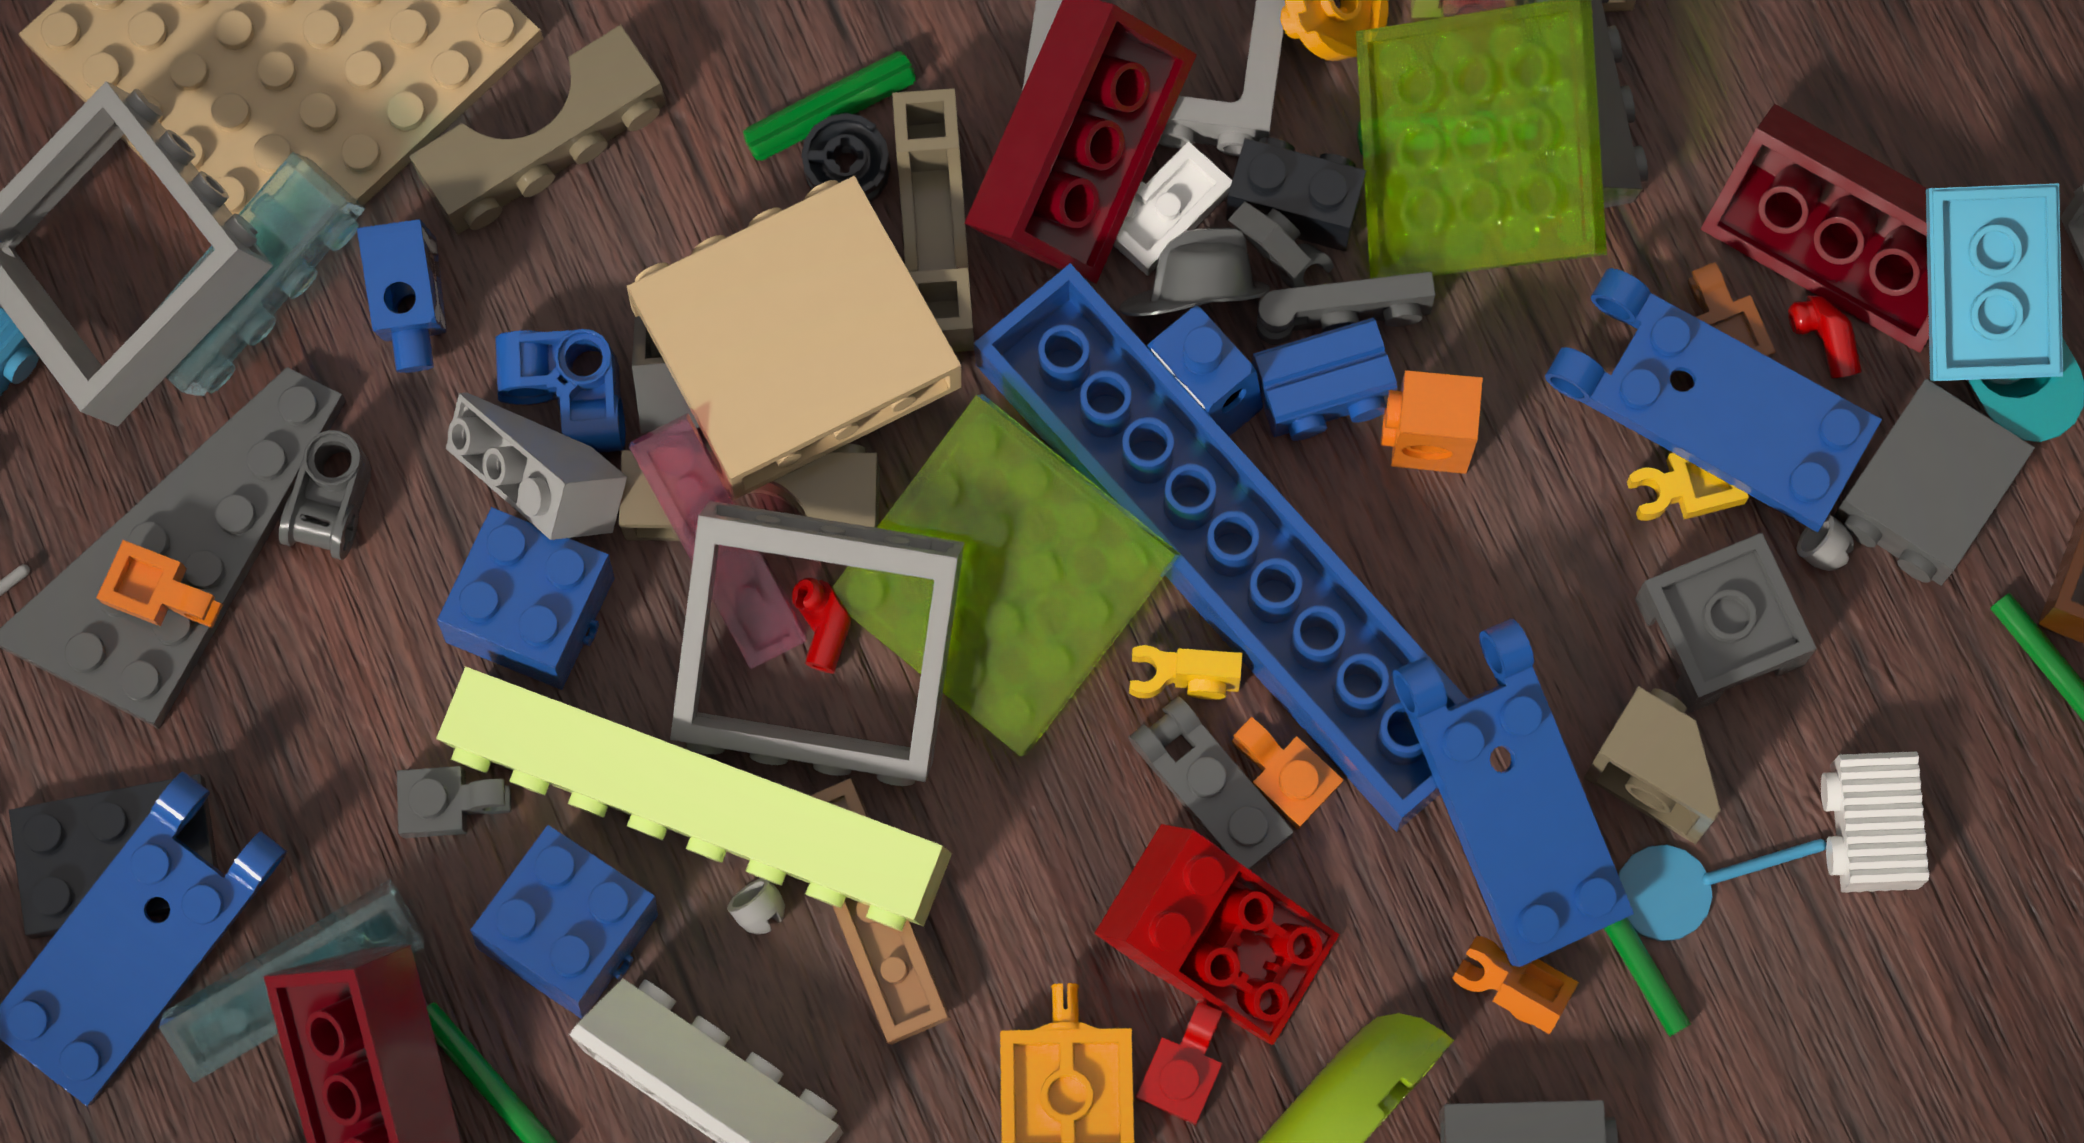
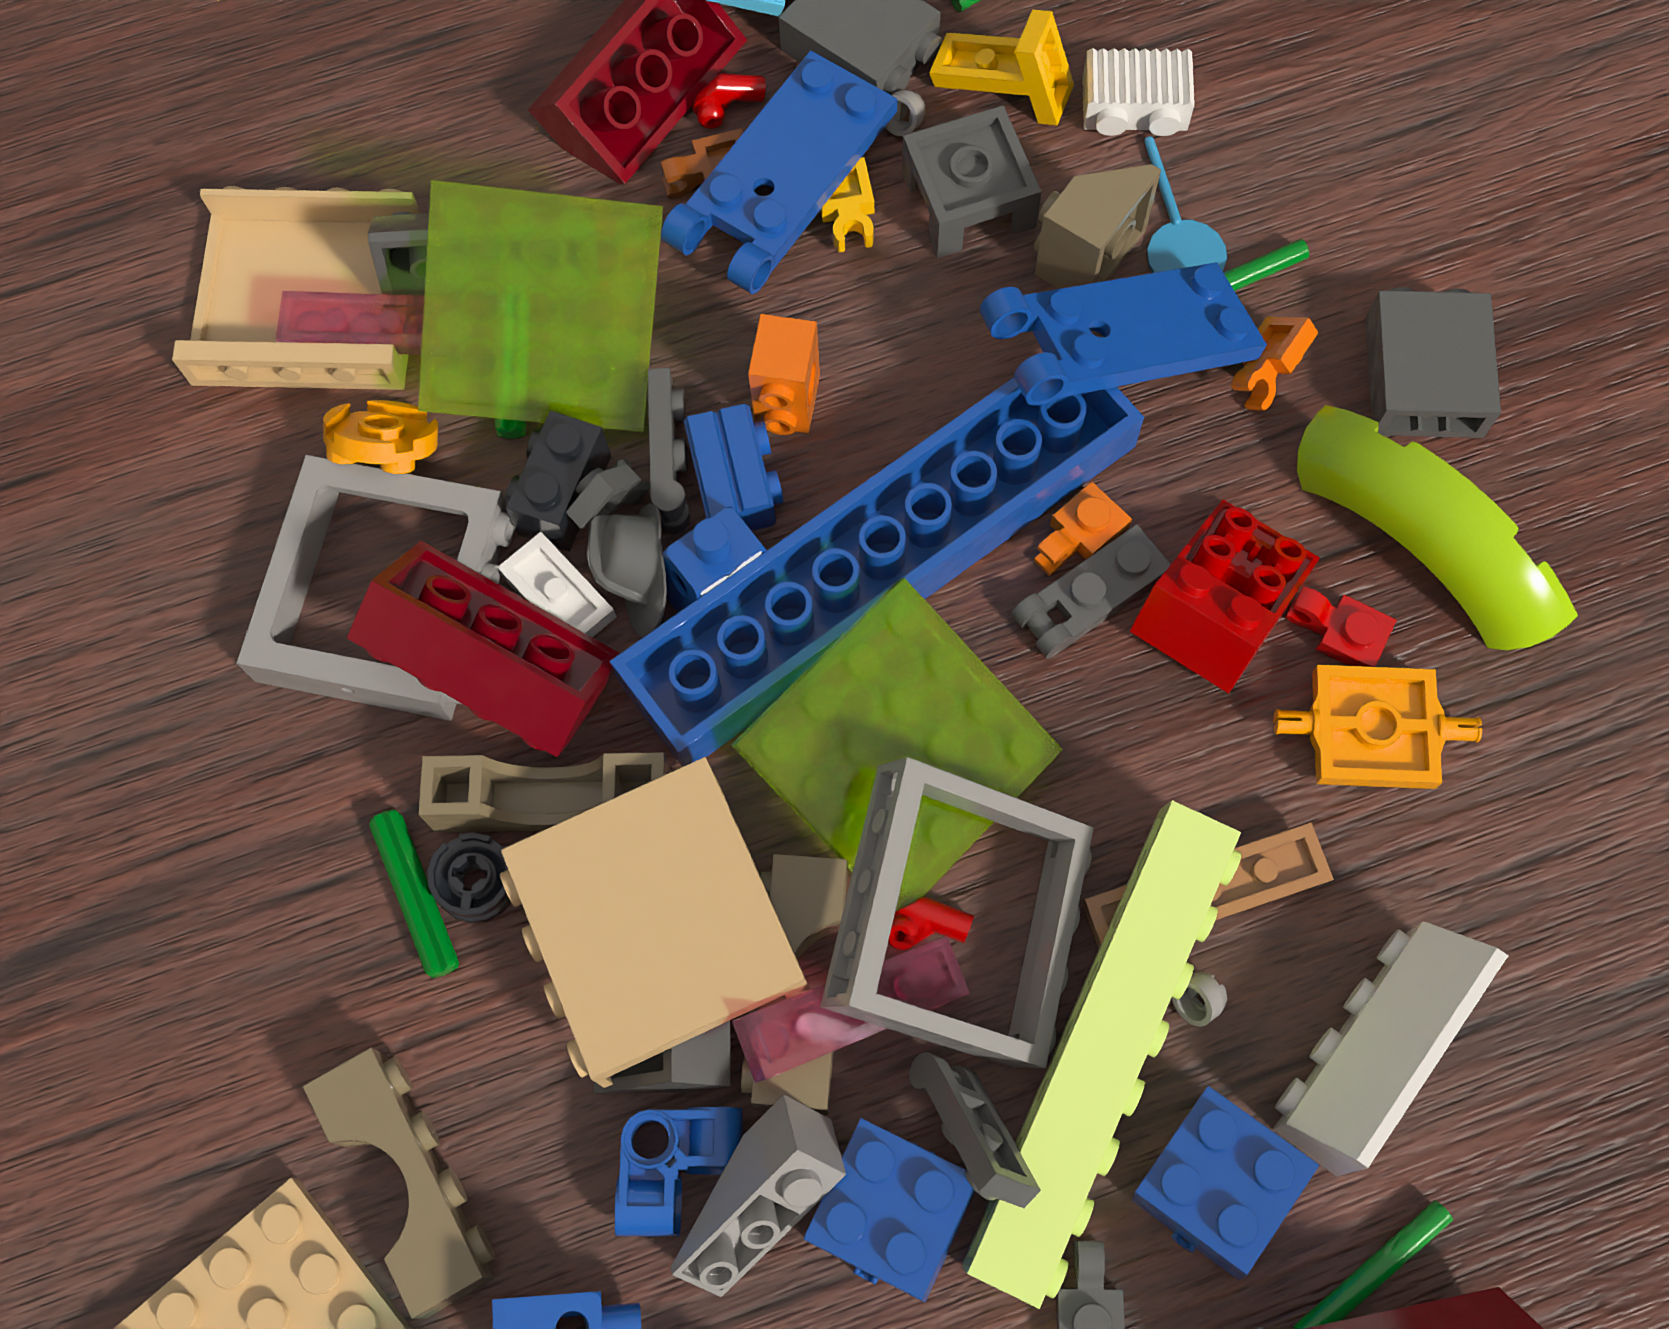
camera: 85 degrees left, 5 degrees down
yellow plate [1129,645,1242,700] -> none
none -> dark grey plate [909,1052,1041,1208]
none -> yellow bracket [929,10,1074,125]

